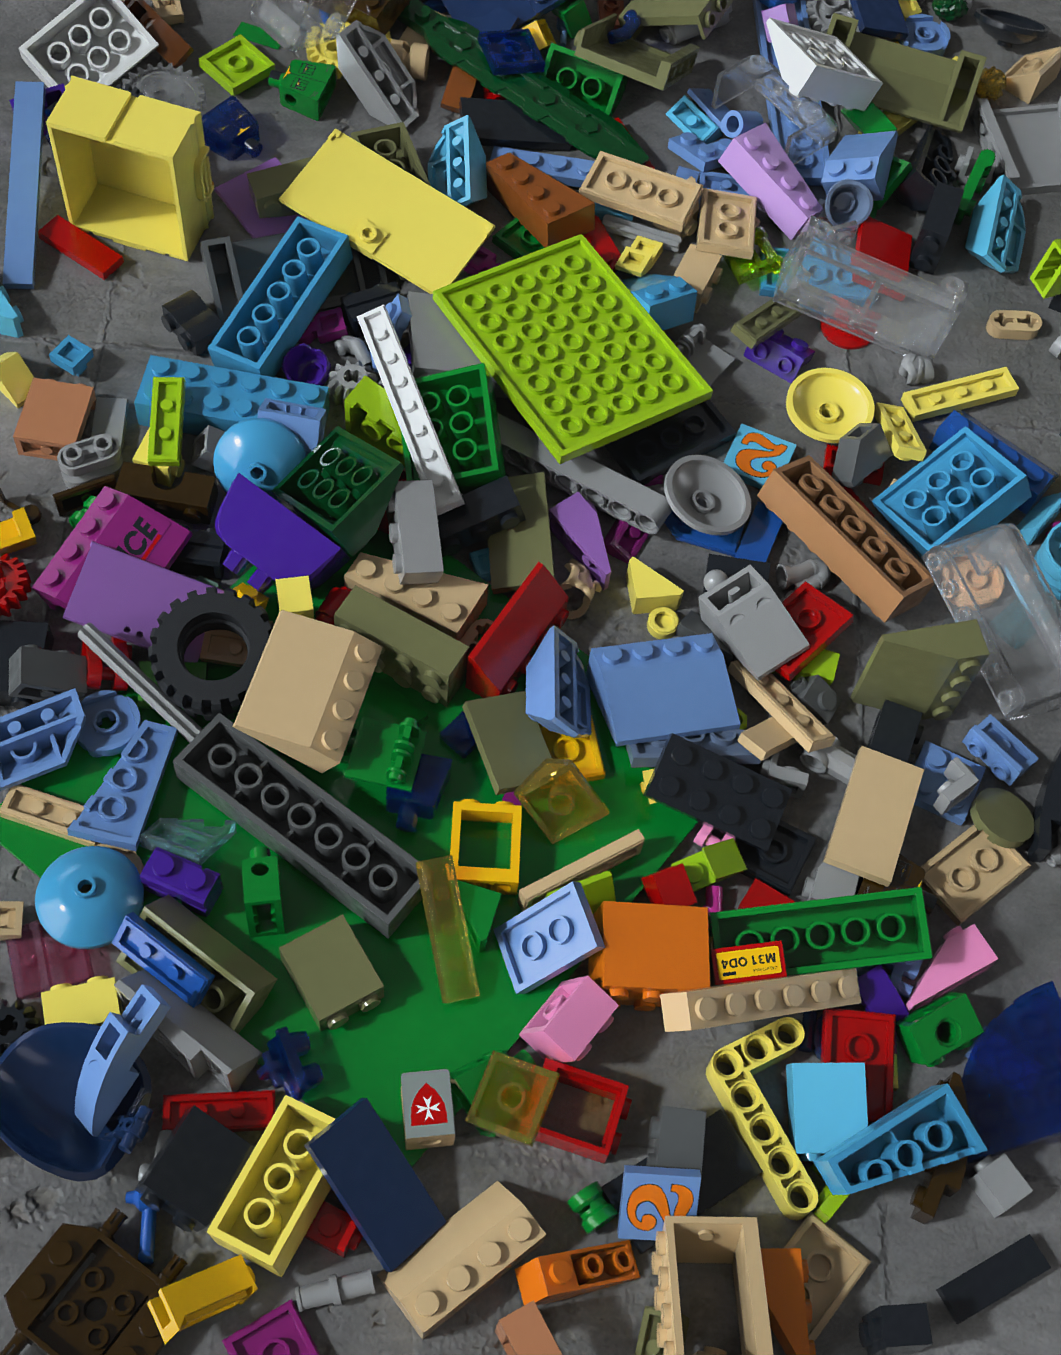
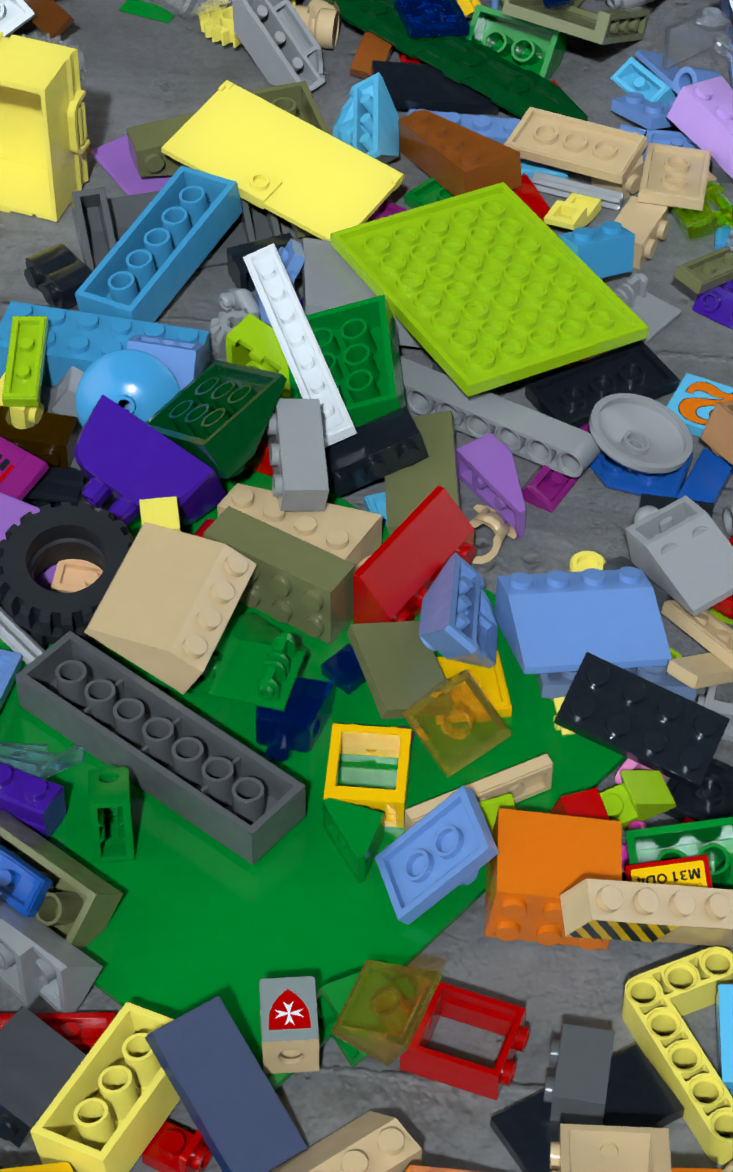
camera: 10 degrees right, 15 degrees down
lime plate [198,34,275,97] -> none
clear blue torso [202,95,263,161] -> none
clear blue hips [257,1026,324,1101] -> none
green torso [268,59,336,121] -> none
olive brick [279,914,384,1031] -> none
dark purple hair [282,343,331,386] -> none
magenta plate [298,307,349,344] -> none
clear yellow tile [415,855,480,1003] -> none
bright pink brick [518,976,619,1063] -> none
green wheel [567,1181,619,1235] -> none
medium blue tile [617,1165,701,1241] -> none
light yellow slope [626,557,684,614] -> none

